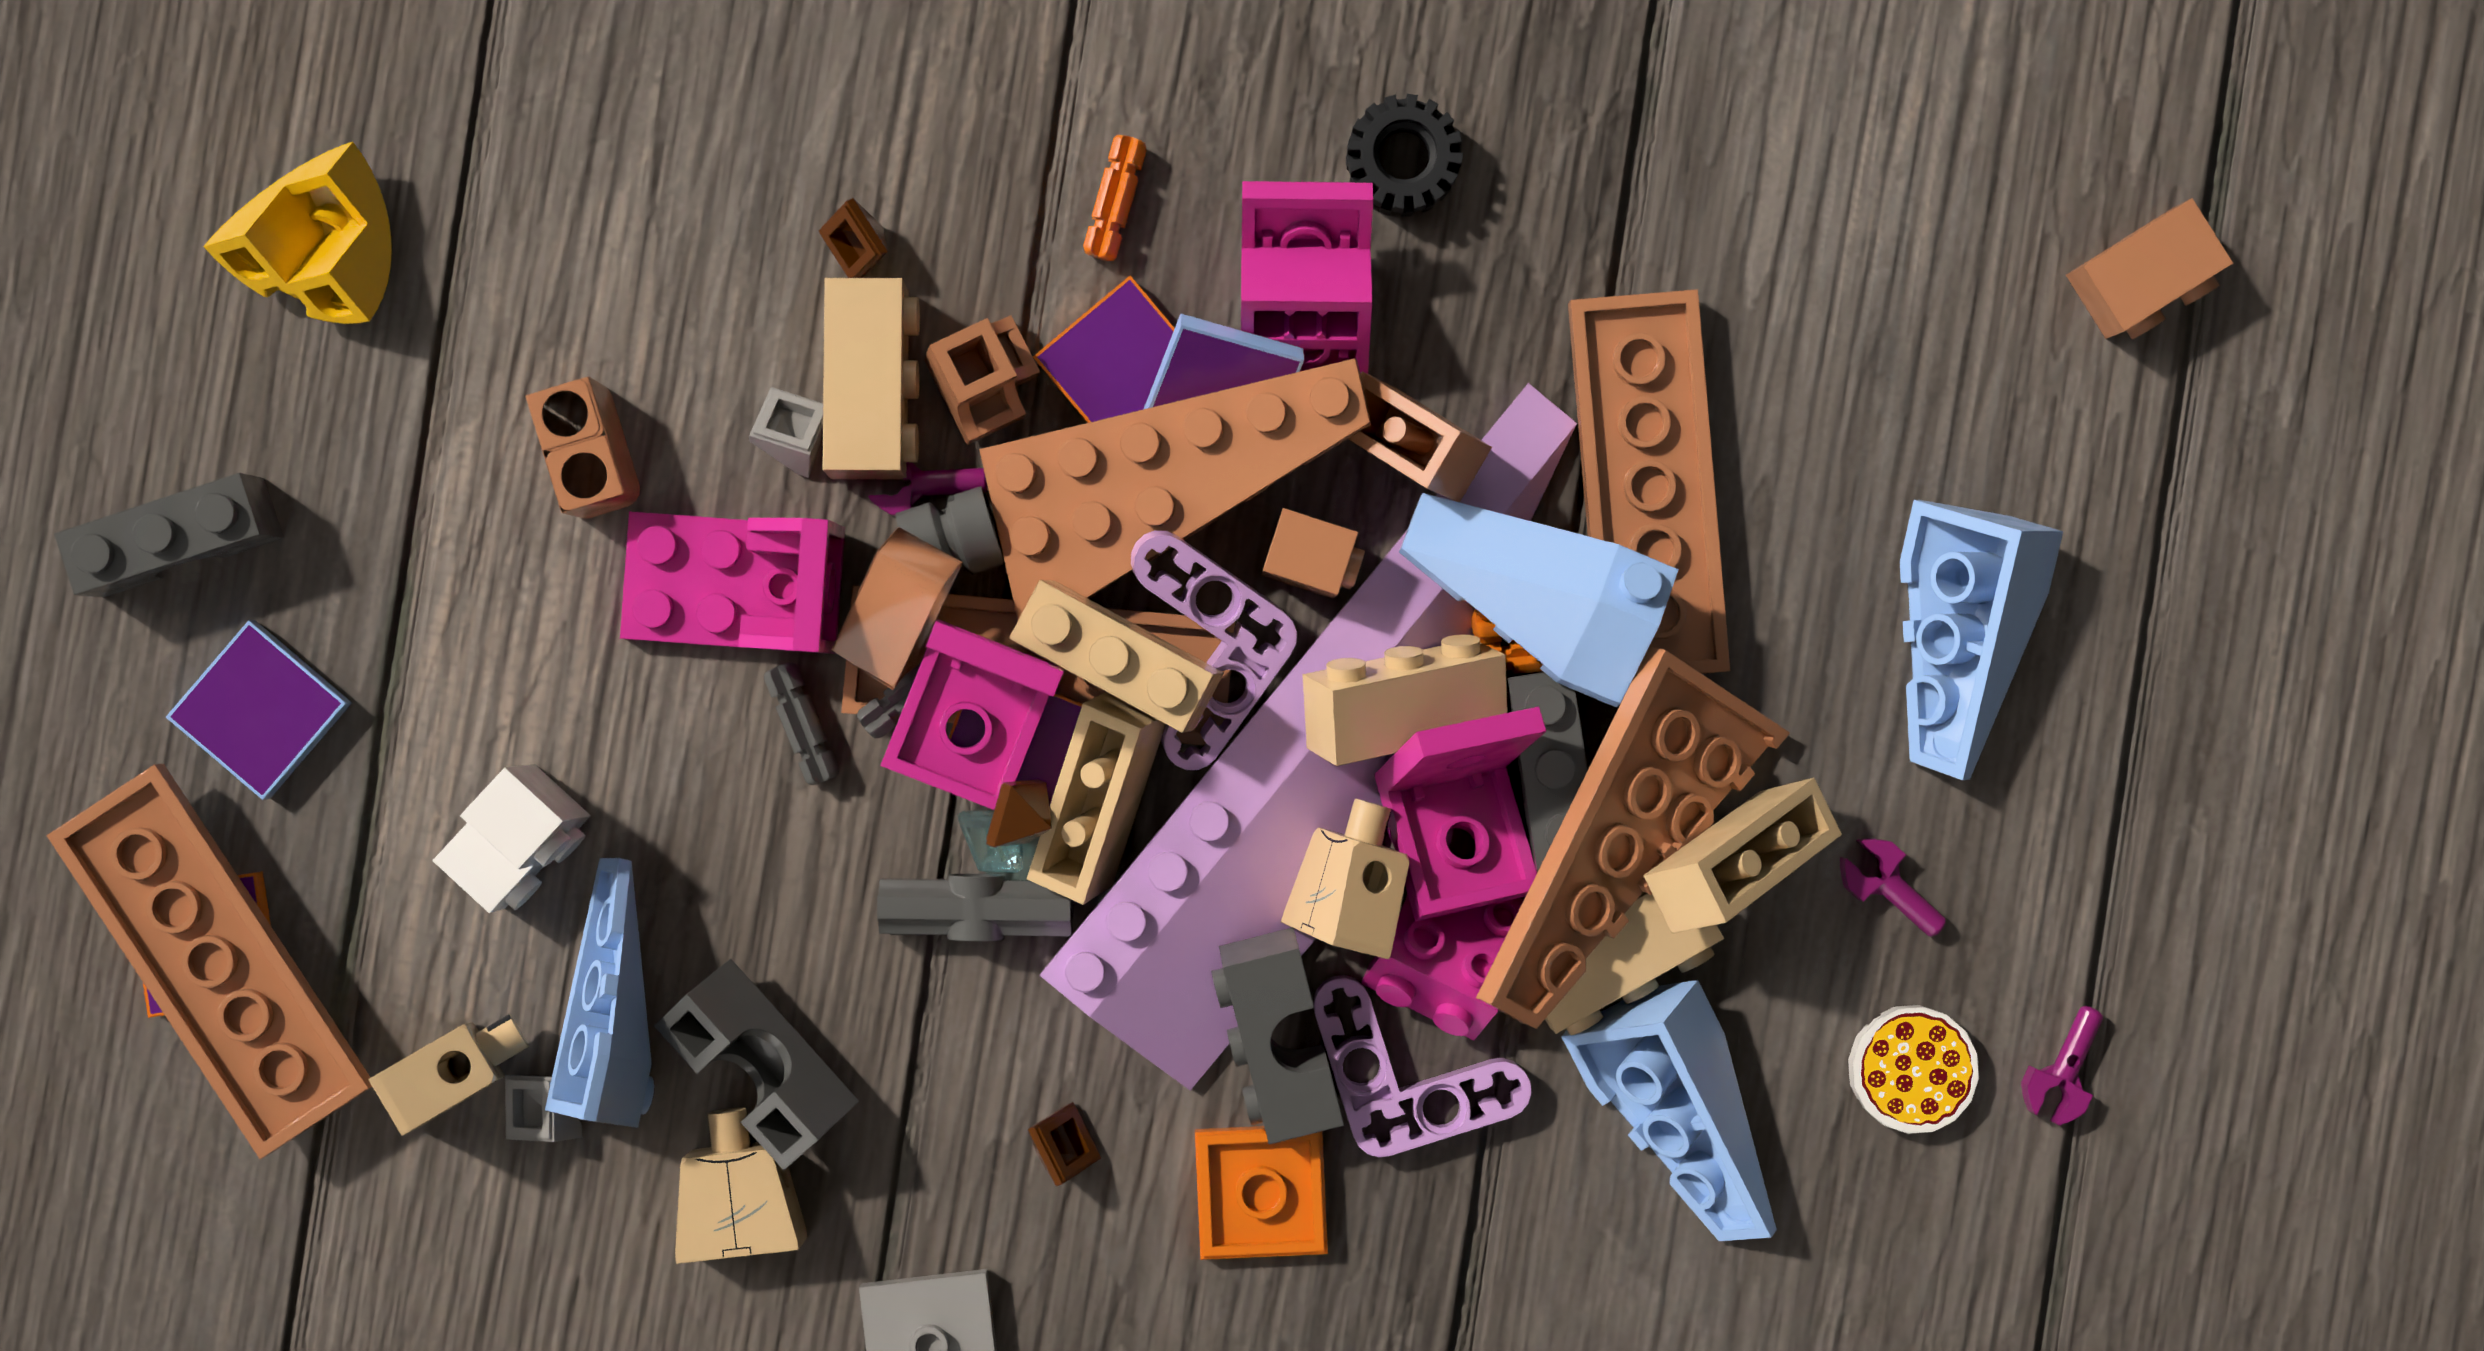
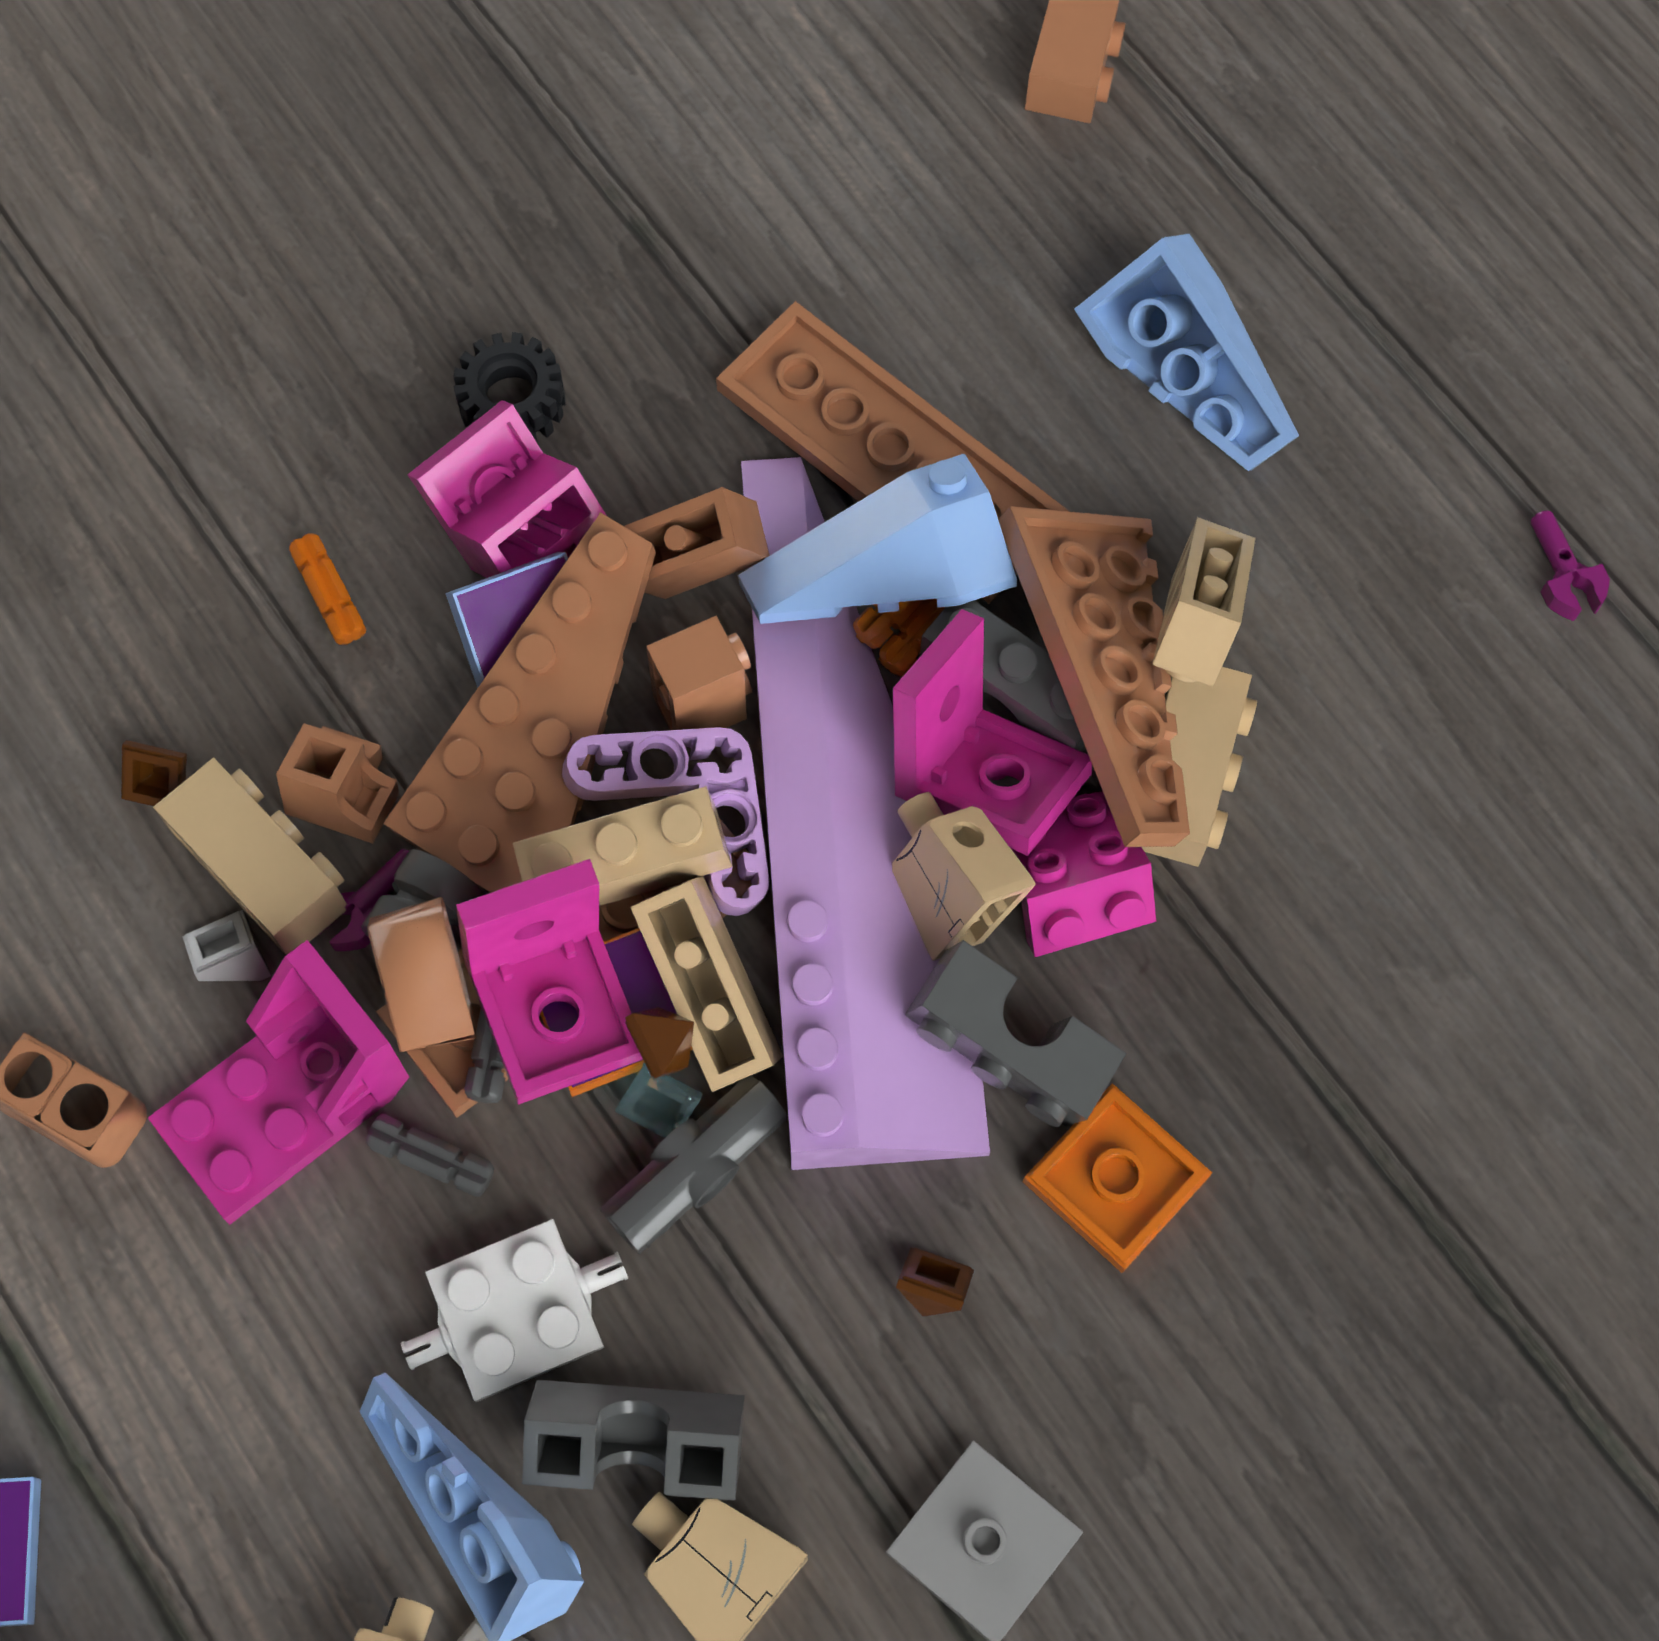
camera: 45 degrees left, 20 degrees down
white brick [432,764,591,913] -> none
dark purple tile [1033,275,1175,423] -> none
tan brick [1302,634,1507,766] -> none
lavender beam [1313,975,1531,1157] -> none
light blue wedge [1561,980,1777,1241] -> none
magenta bar [1840,838,1946,937] -> none
tile [1848,1005,1979,1134] -> none
none -> white plate [401,1219,628,1402]

